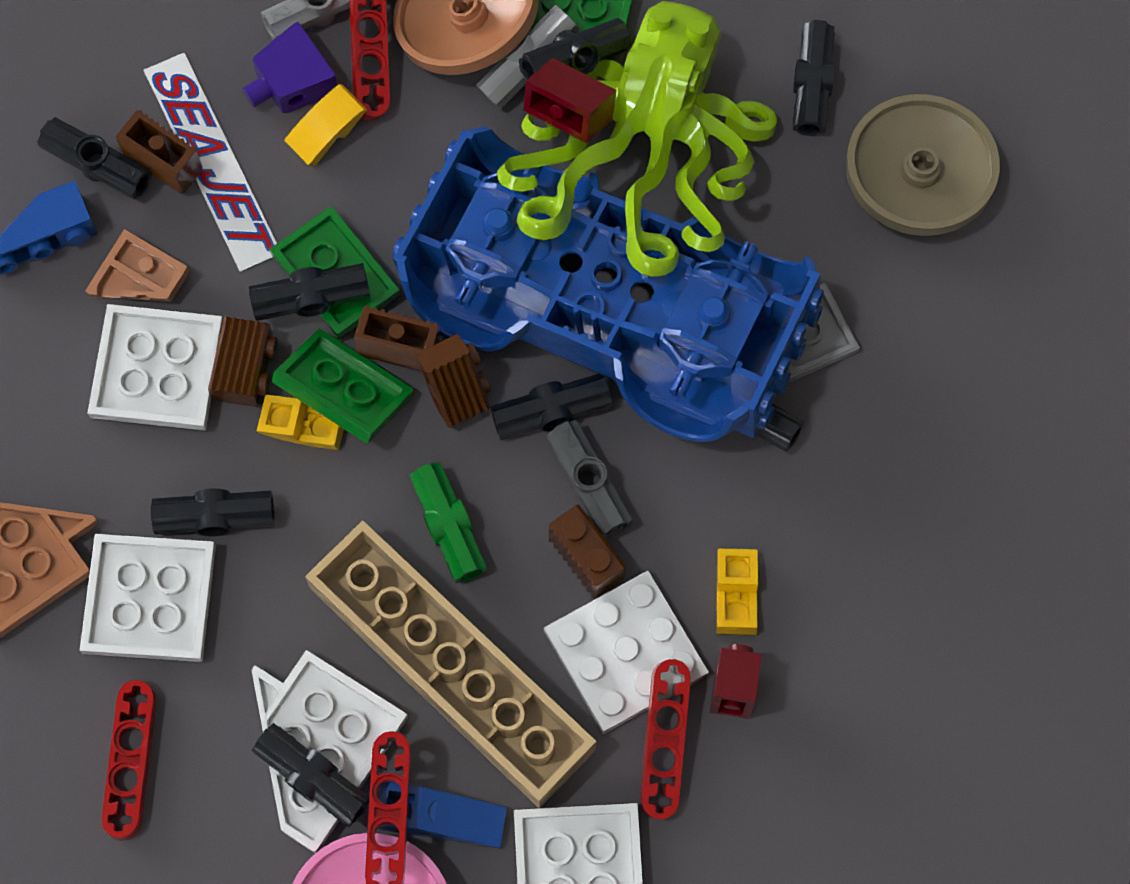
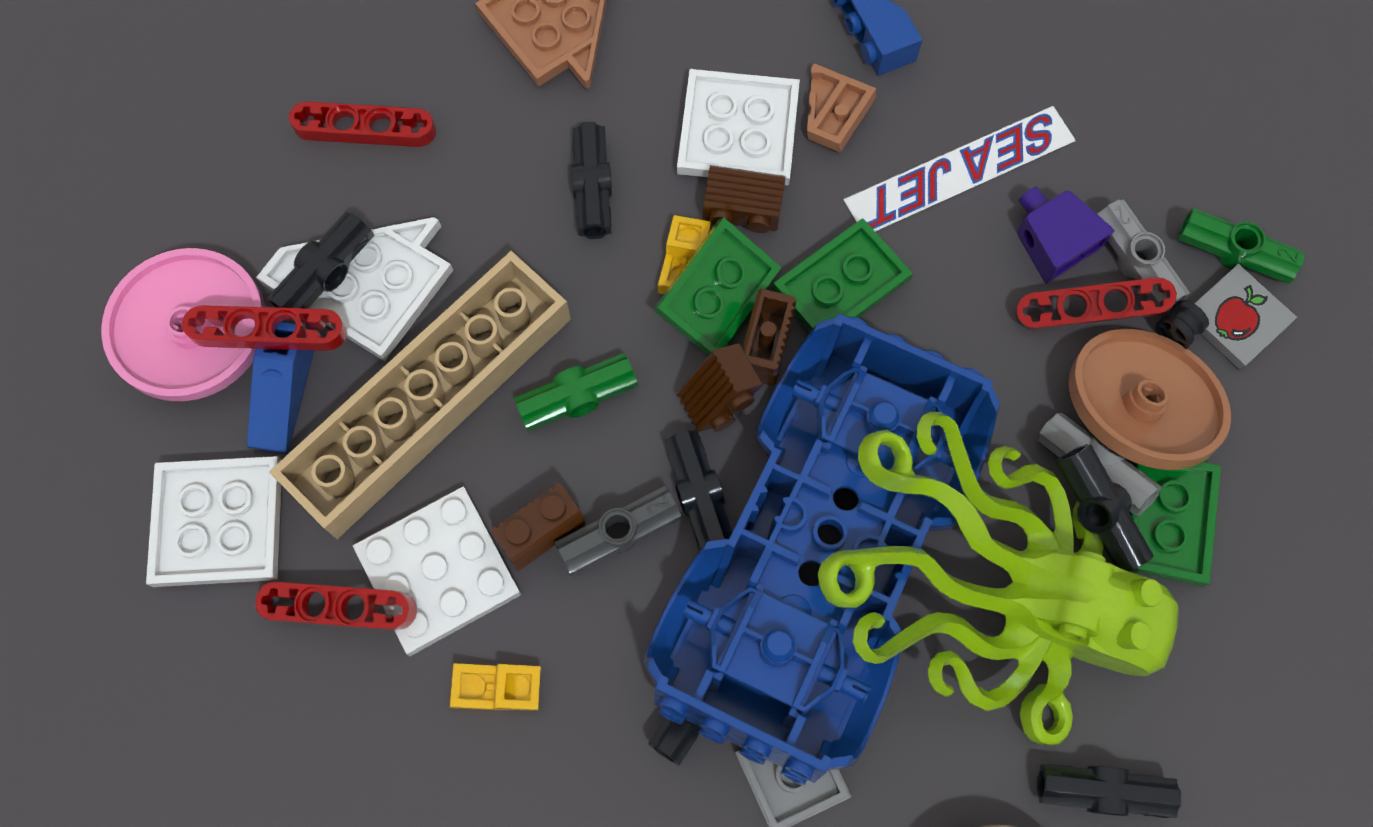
camera: 90 degrees right, 0 degrees up
black piece [37,117,152,200] -> none
white plate [79,534,216,662] -> none
reddish brown brick [116,110,203,194] -> none
black piece [249,263,371,321] -> none
yellow slope [284,84,367,166] -> none
dark red brick [523,58,616,143] -> none
dark red brick [709,644,762,719] -> none

